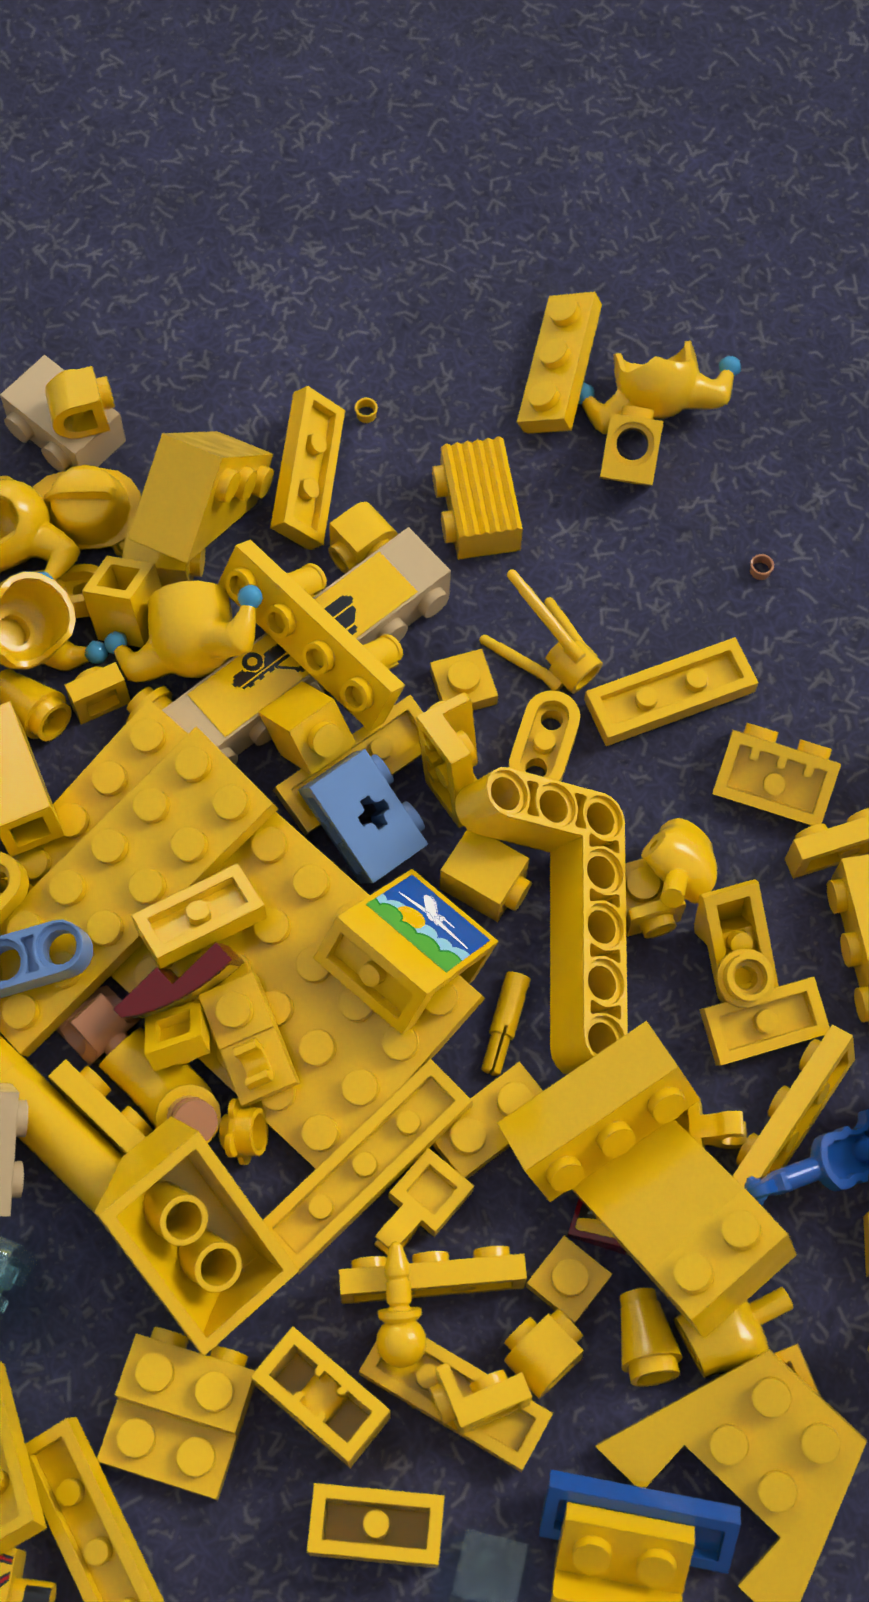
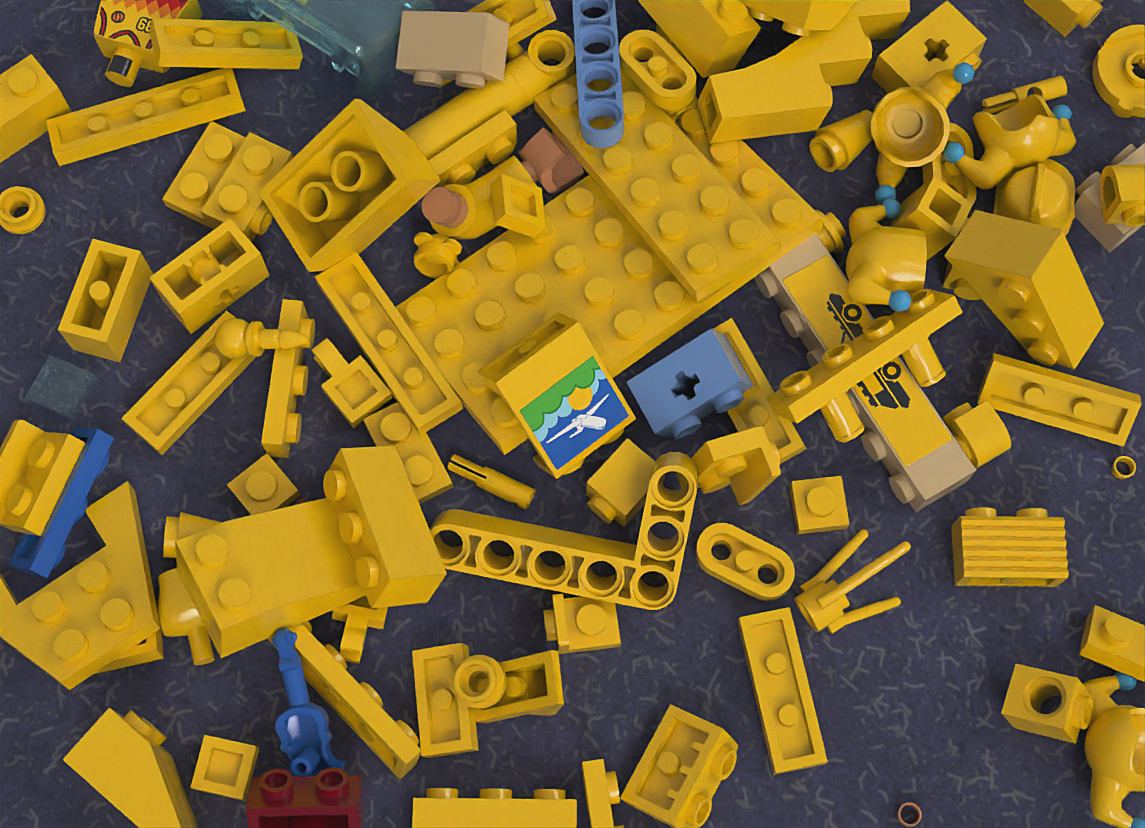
camera: 100 degrees right, 5 degrees up
yellow plate [65,662,131,725] -> none
dark red slope [113,942,244,1019] -> none
yellow plate [131,863,267,969] -> none
yellow plate [198,972,300,1107] -> none
yellow brick [258,681,356,775] -> none
yellow bracket [429,1362,532,1436] -> none
yellow plate [504,1309,584,1399] -> none
yellow piece [641,818,717,908] -> none

